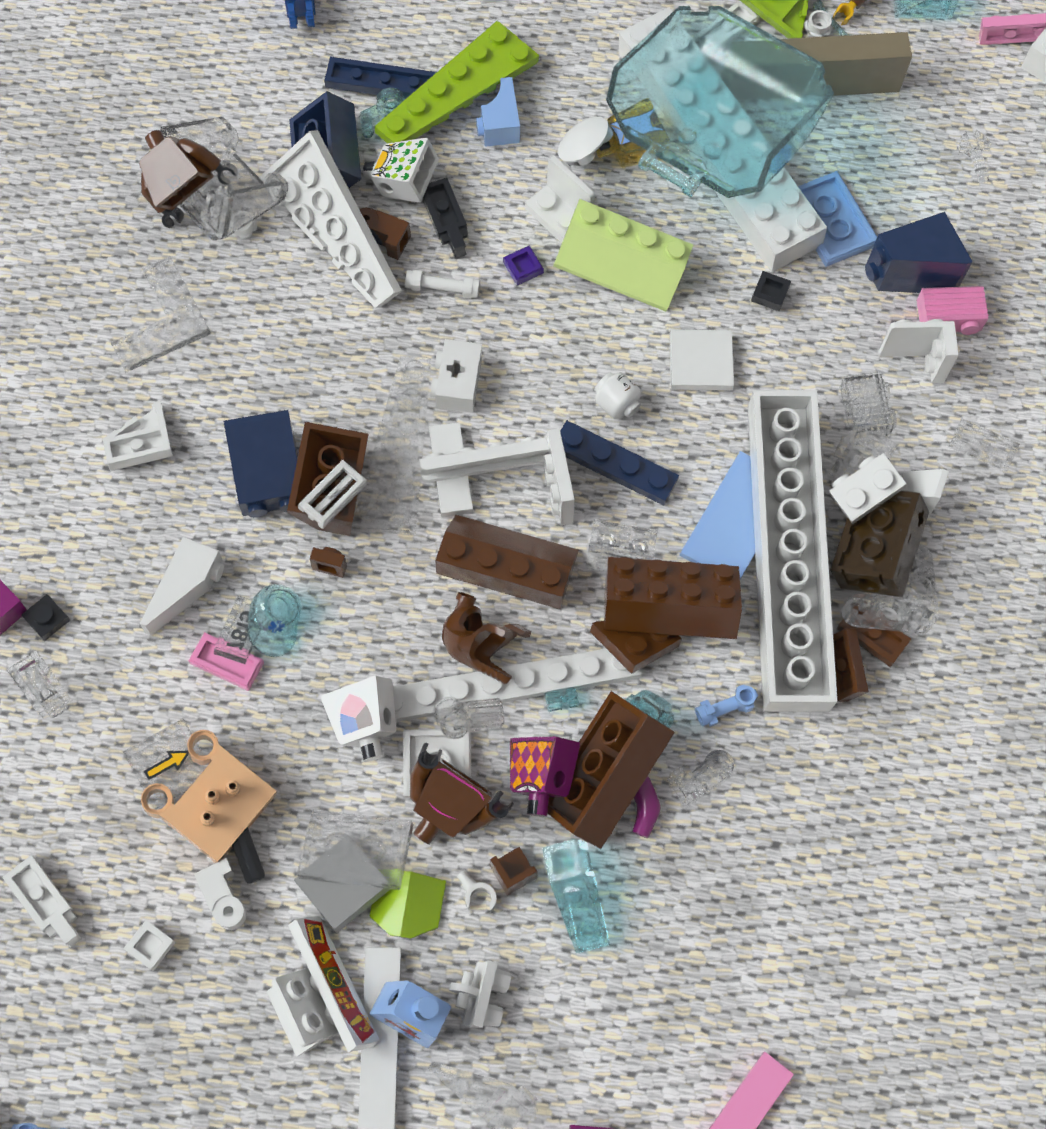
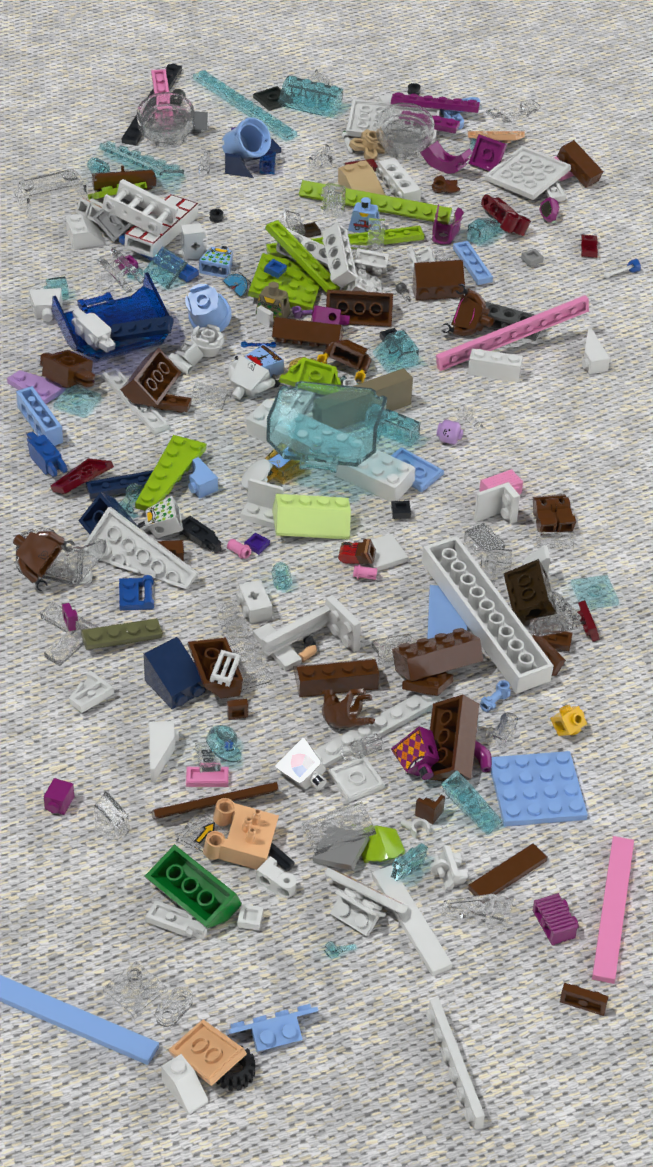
camera: 25 degrees left, 25 degrees down
black plate [21,594,70,642] -> none
light blue torso [369,981,451,1048] -> none
white bar [405,269,480,299] -> none
reddish brown torso [410,743,514,845] -> none
clear light blue piece [545,688,579,712] -> none
dark blue plate [560,420,679,506] -> none
white head [594,372,641,419] -> none
white bracket [829,453,907,524] -> none
dark blue slope [865,212,973,293] -> none
none -> dark red wing [50,458,114,494]
none -> magenta plate [62,603,78,631]
none -> olive plate [81,618,163,650]
none -> blue plate [119,575,155,611]
none -> green slope [144,844,242,929]
none -> reddish brown tile [151,782,279,820]
none -> bright pink pin [227,539,251,559]
none -> clear light blue brick [271,562,292,590]
none -> light nougat arm [298,635,317,662]
none -> clear light blue hand [324,941,357,959]
none -> leg [338,539,376,564]
none -> bright pink pin [353,564,377,580]
none -> clear light blue brick [365,404,421,448]
none -> clear light blue plate [391,843,428,881]
none -> lavender head [436,420,464,445]
none -> reddish brown tile [468,843,548,903]
none -> light blue plate [491,751,588,827]
none -> reddish brown hips [533,494,576,534]
none -> yellow brick [550,705,587,736]
none -> clear light blue tile [570,575,619,609]
none -> dark red plate [577,600,600,642]

